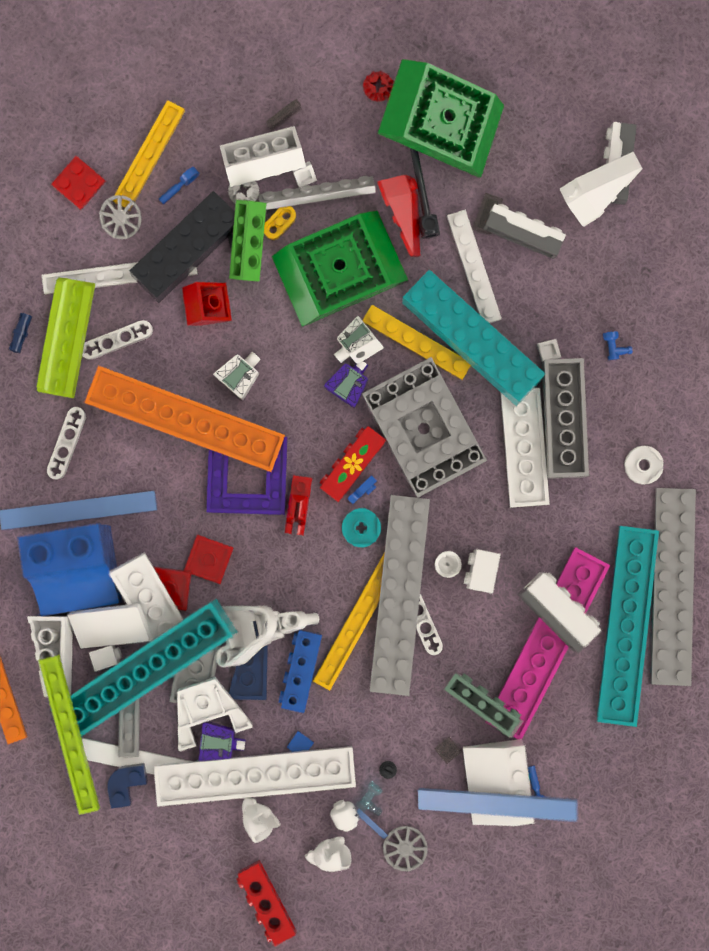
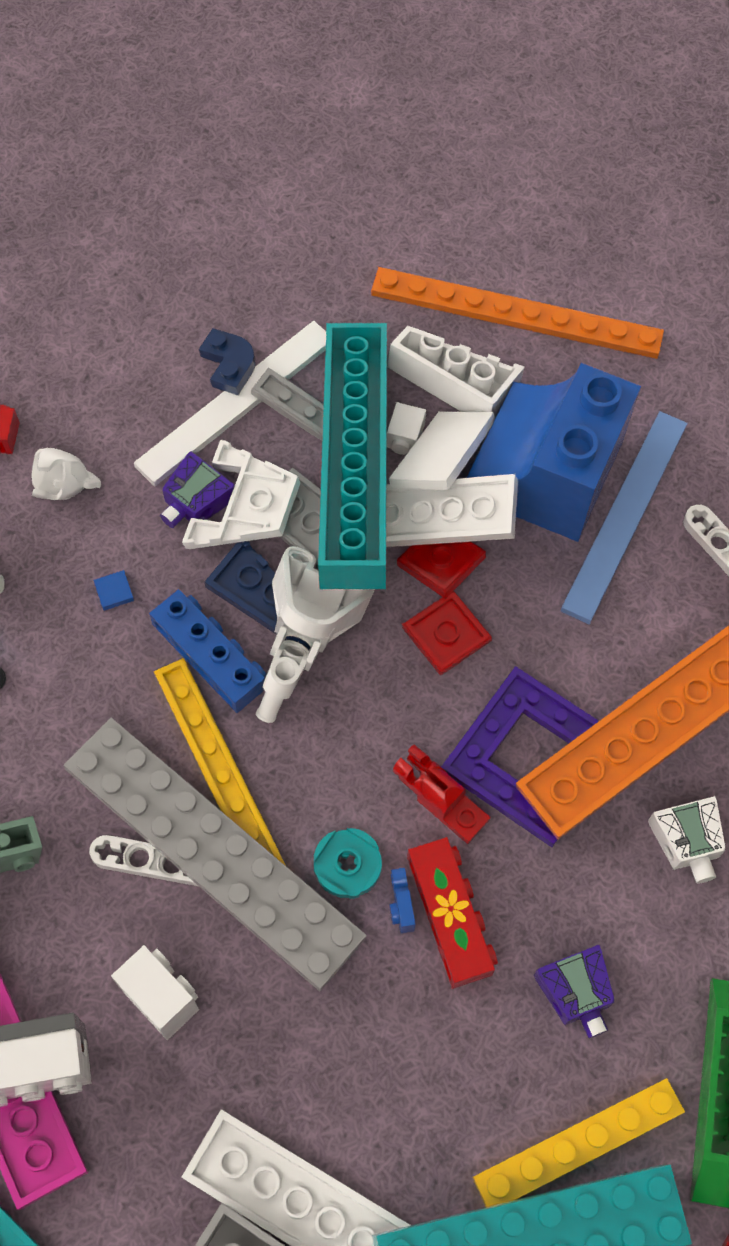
camera: 120 degrees right, 20 degrees down
lime tile [38,655,100,815] -> none
white plate [154,746,356,806] -> none
white torso [334,316,384,364] -> none
light grey slope [362,357,487,498] -> none
white piece [434,551,462,578] -> none

